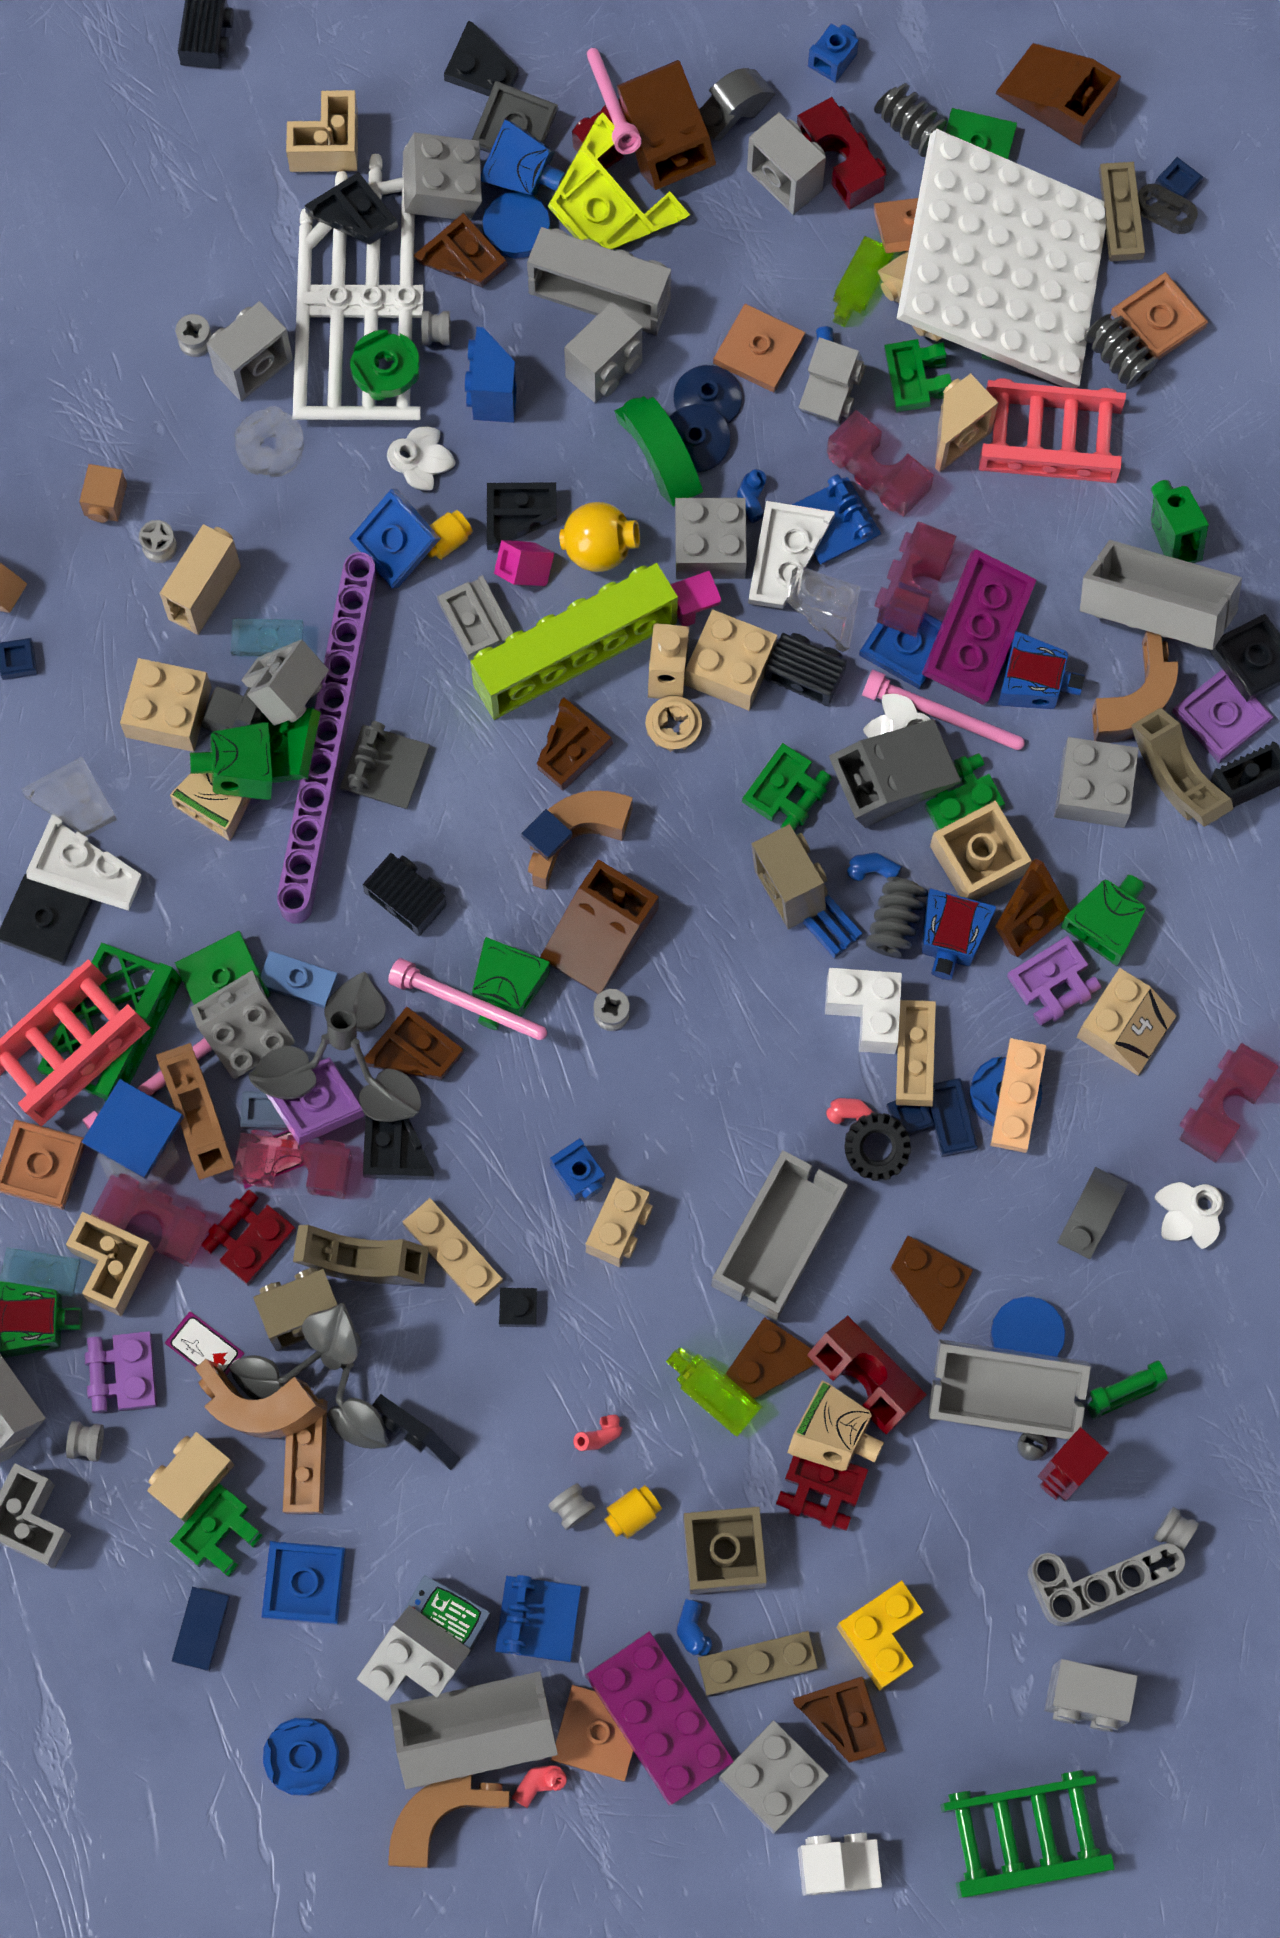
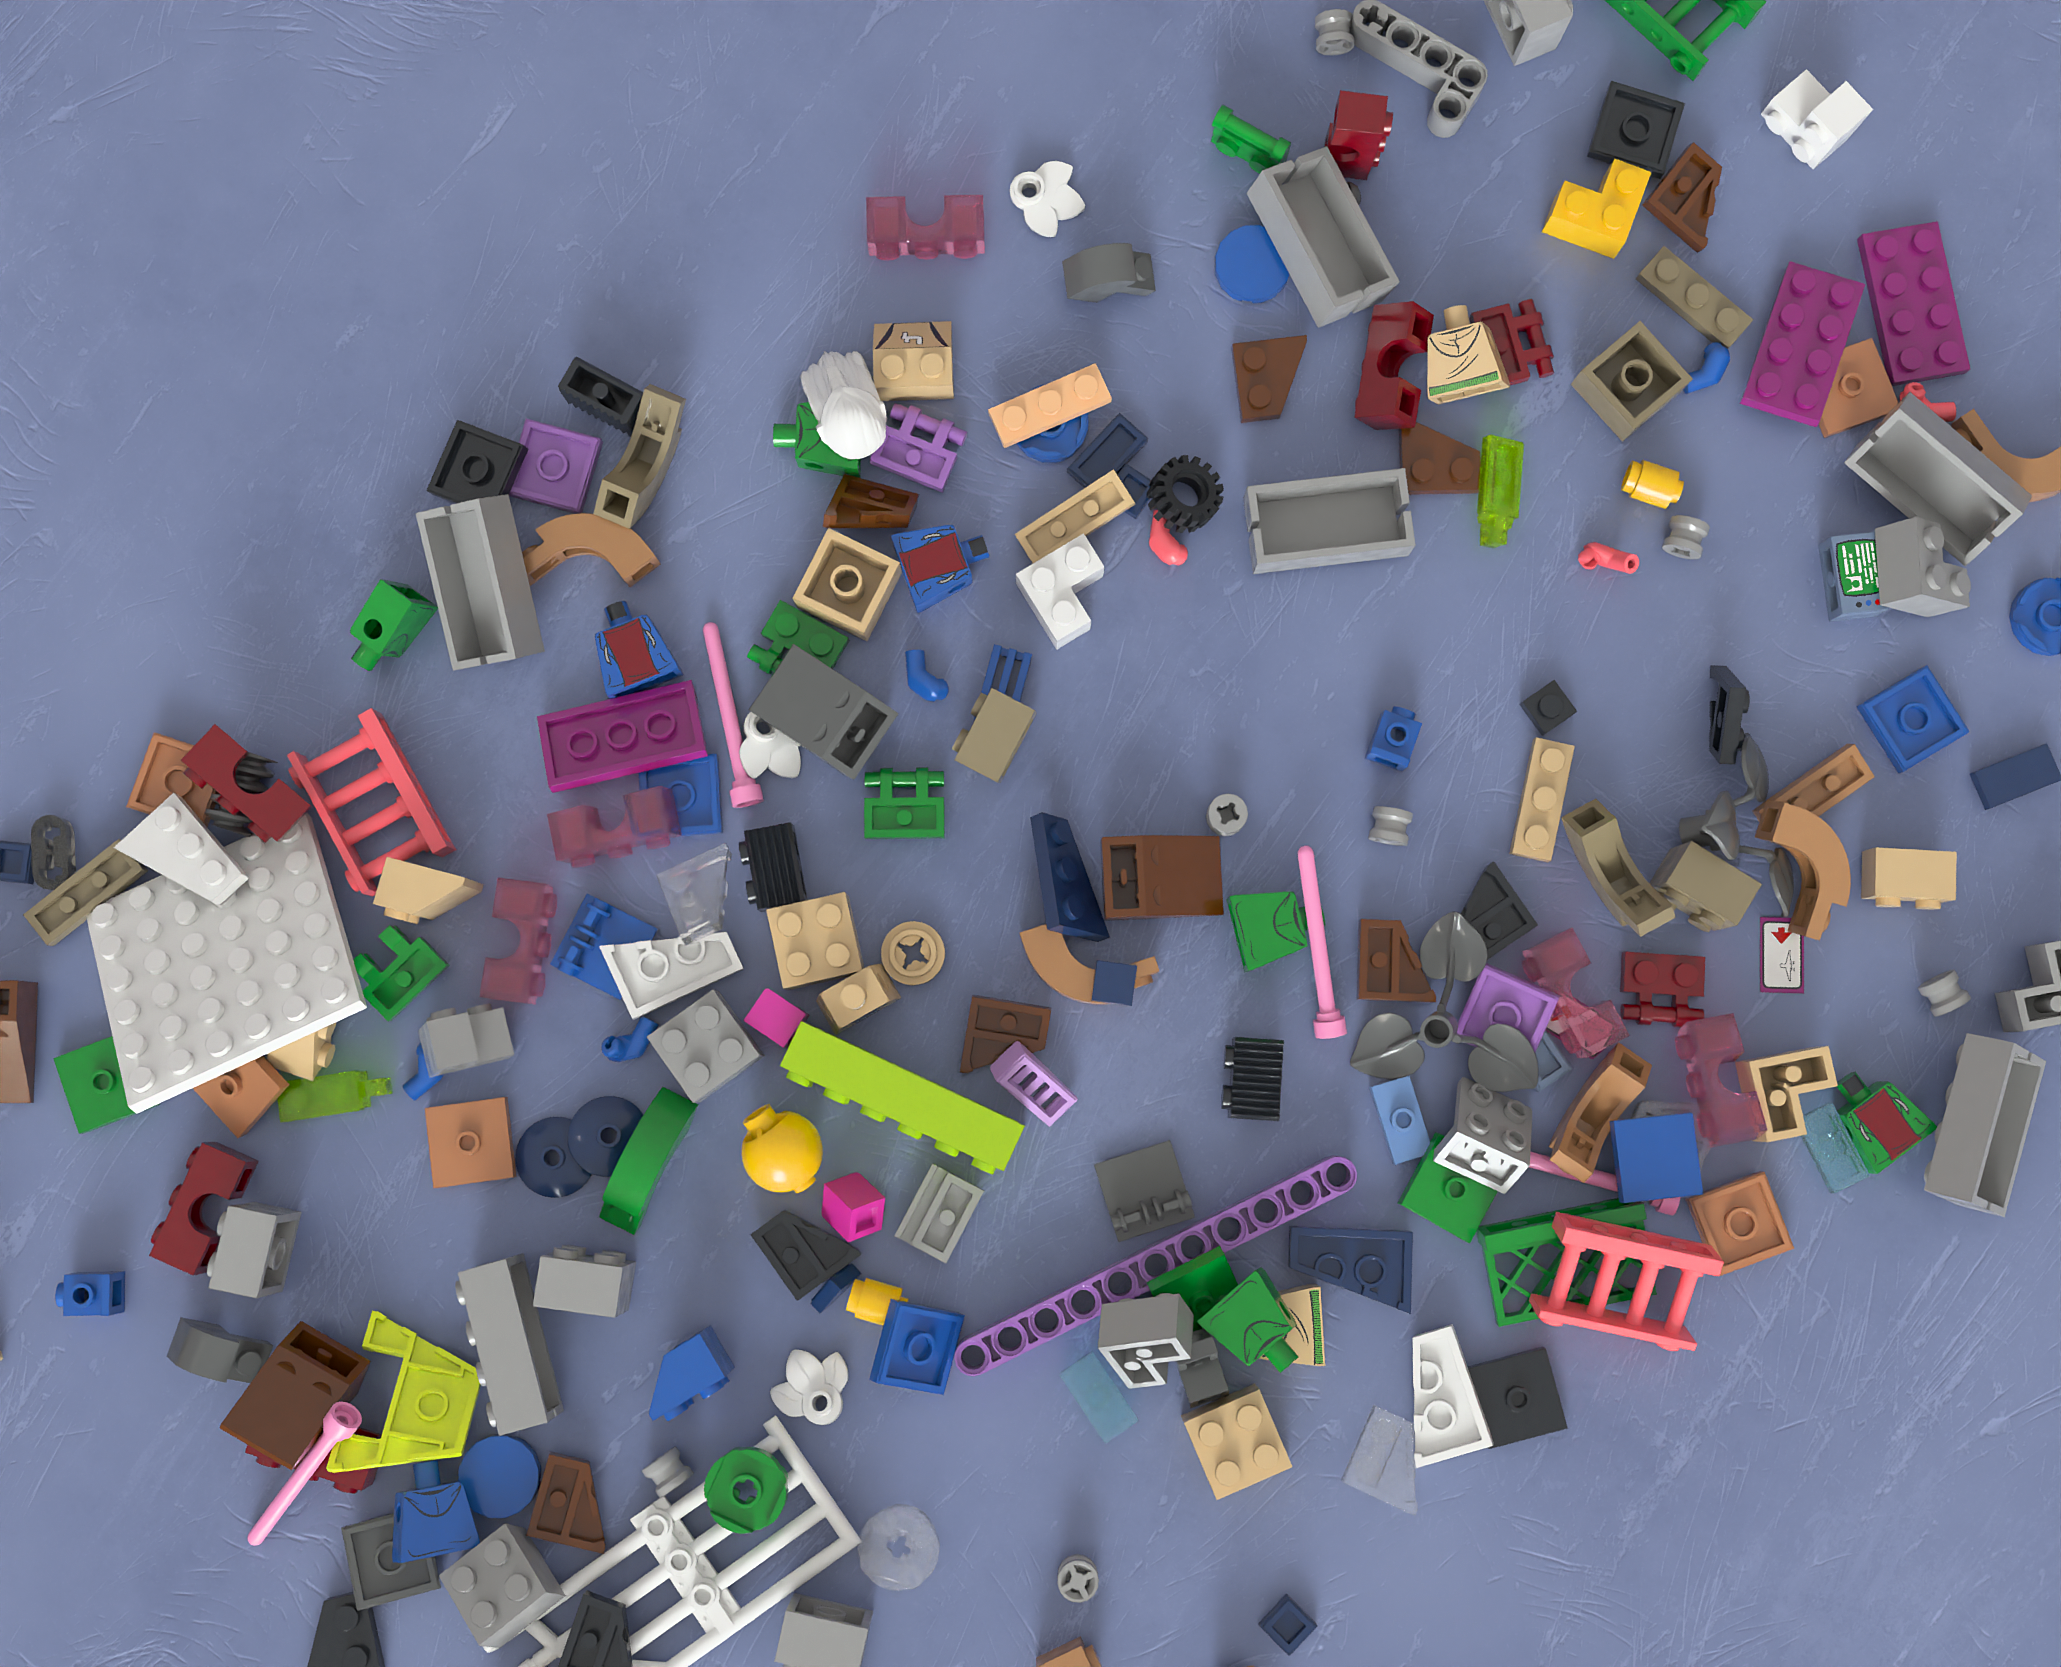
camera: 125 degrees left, 10 degrees up
medium lavender plate [84,1331,157,1413] -> none
tan brick [160,524,241,635] -> none
green plate [169,1483,263,1577] -> none
blue hinge [495,1575,581,1662] -> none
tan brick [586,1178,653,1268] -> none
light grey brick [719,1720,829,1834] -> none
dark grey piece [865,877,928,957] -> none
dark grey piece [874,83,947,157] -> none
light grey brick [1054,737,1139,828] -> none
none -> white wing [114,793,249,906]
none -> dark red arch [181,724,312,843]
none -> white hair [800,351,887,459]
none -> dark blue tile [810,1264,862,1313]
none -> lavender slope [990,1041,1078,1127]
none -> dark blue wing [1030,812,1110,942]
none -> dark blue wing [1288,1226,1413,1314]
none -> light grey wheel [1368,806,1413,846]
none -> black plate [1587,81,1685,179]
none -> magenta plate [1857,221,1971,386]

